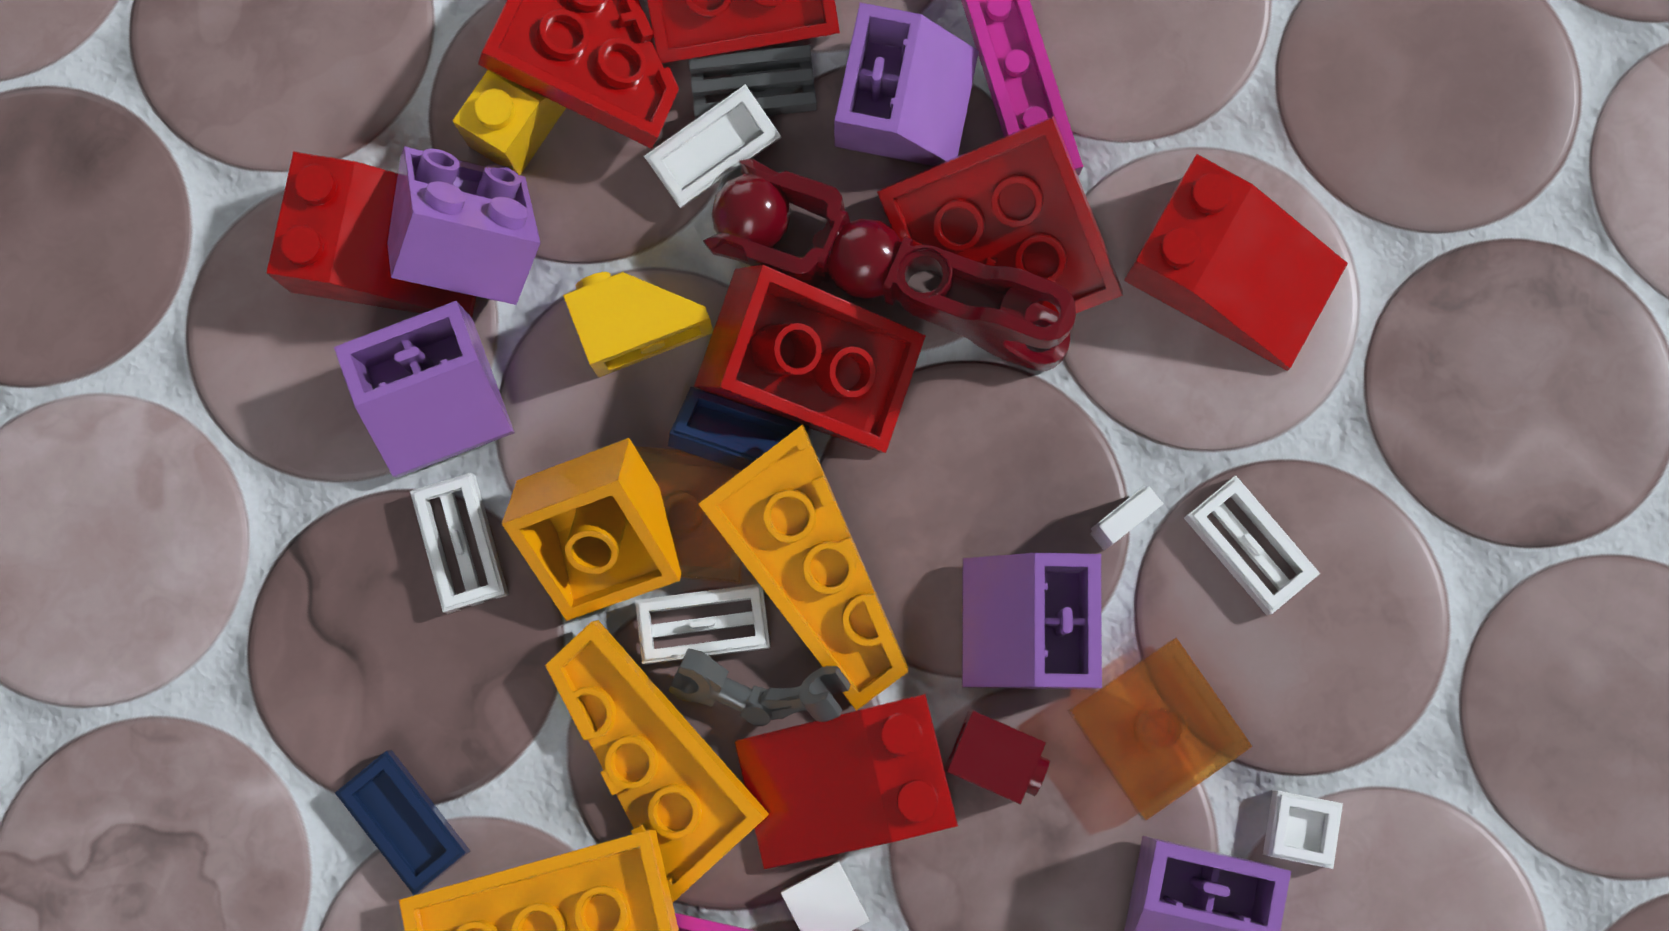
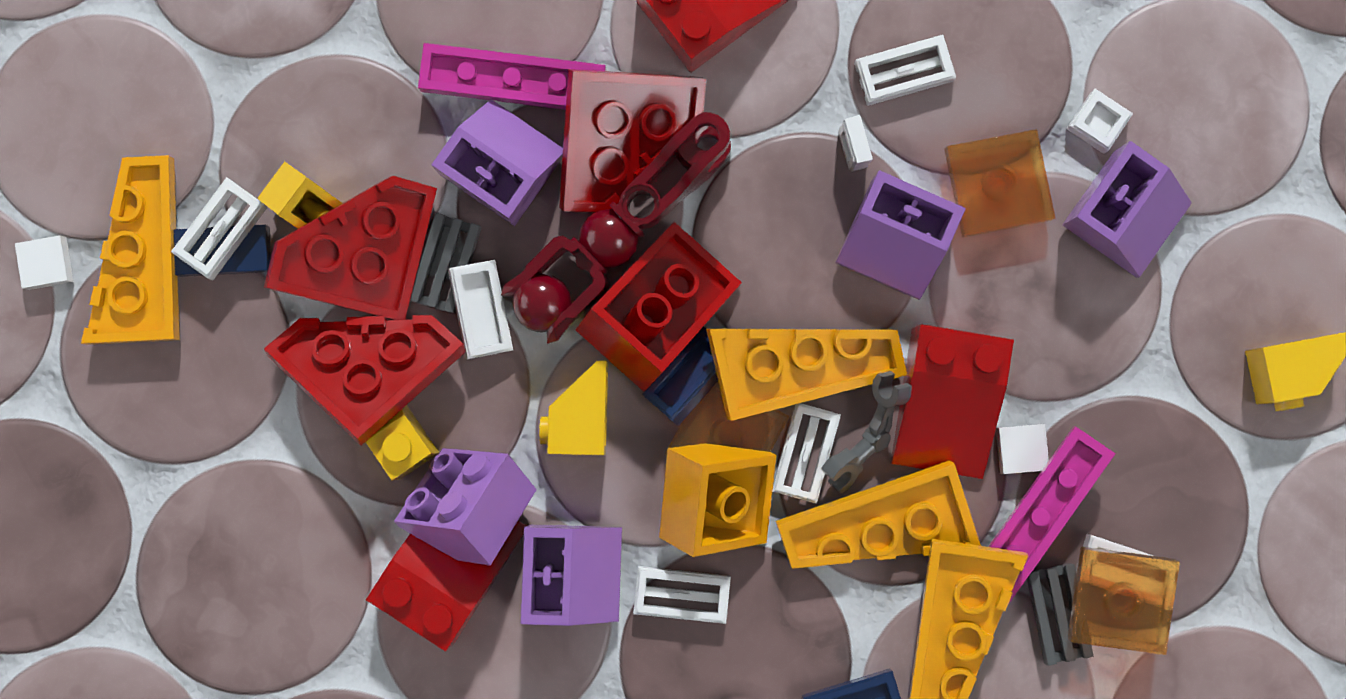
camera: 70 degrees left, 5 degrees up
dark red brick [944,710,1050,805] -> none

